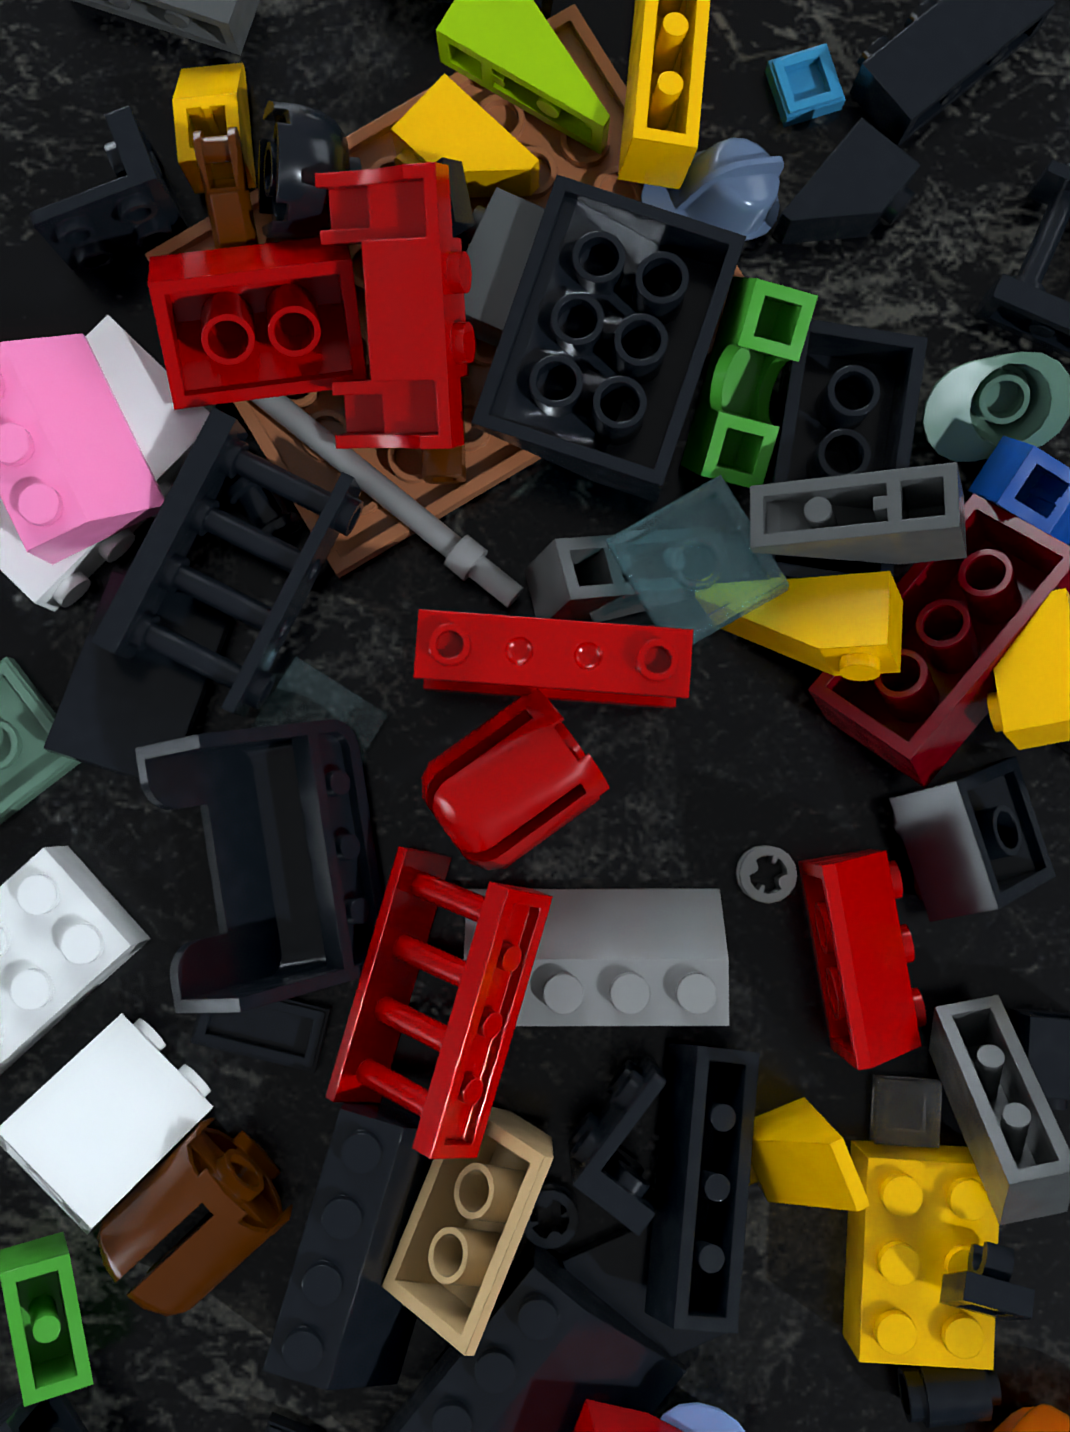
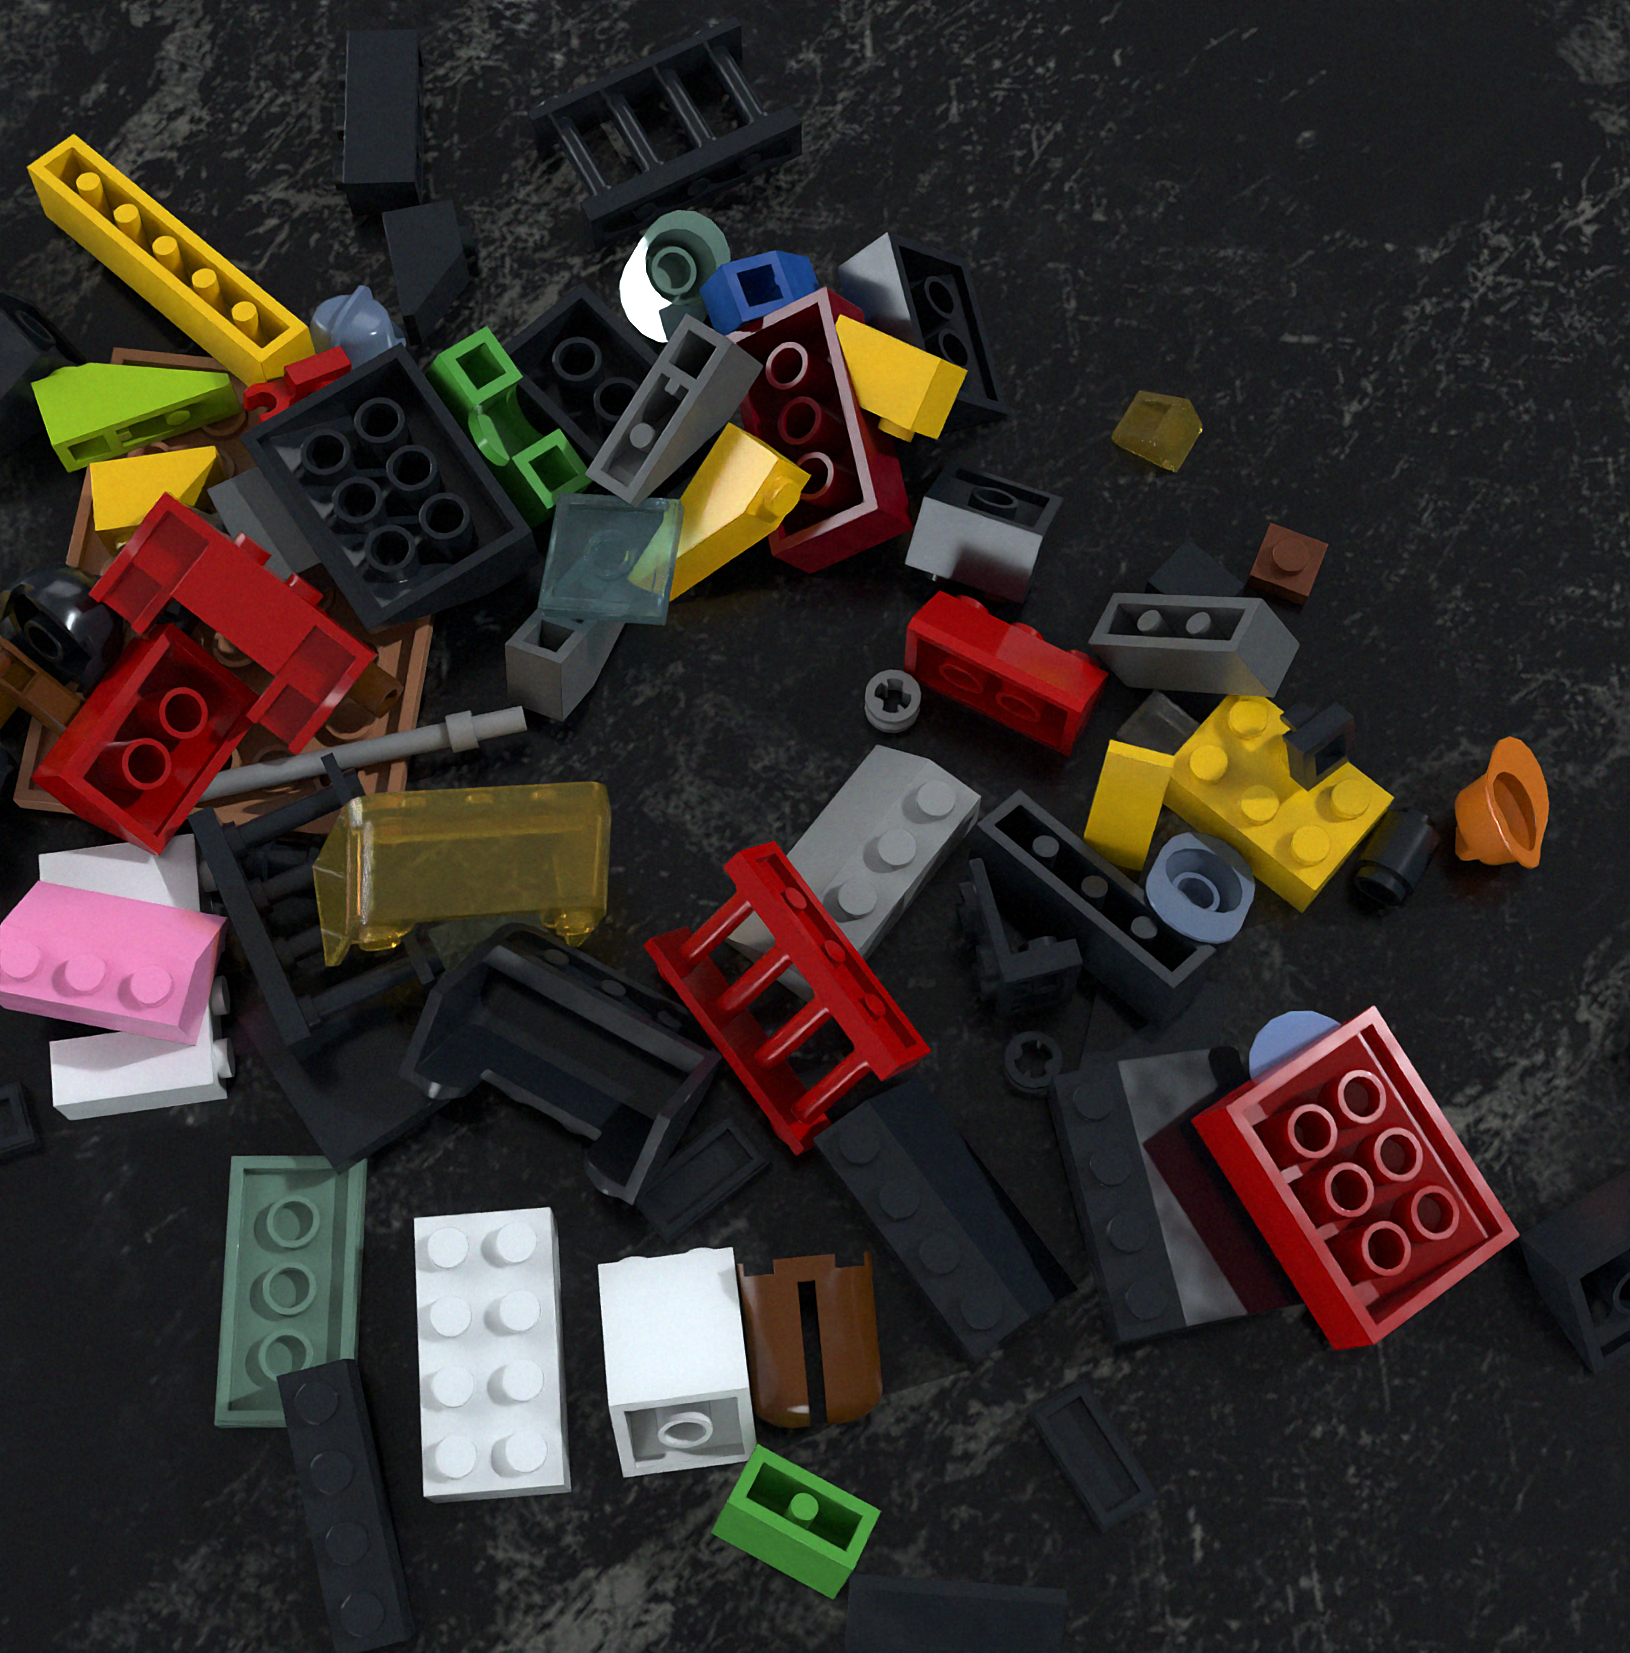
camera: 50 degrees left, 15 degrees down
tan slope [382,1107,554,1356] -> none
red fence [413,609,694,709] -> none
red cylinder [422,688,610,870] -> none
dark azure tile [765,43,846,128] -> none
none -> red plate [243,346,352,424]
none -> clear yellow windscreen [312,782,612,966]
none -> sand blue piece [1145,832,1256,944]

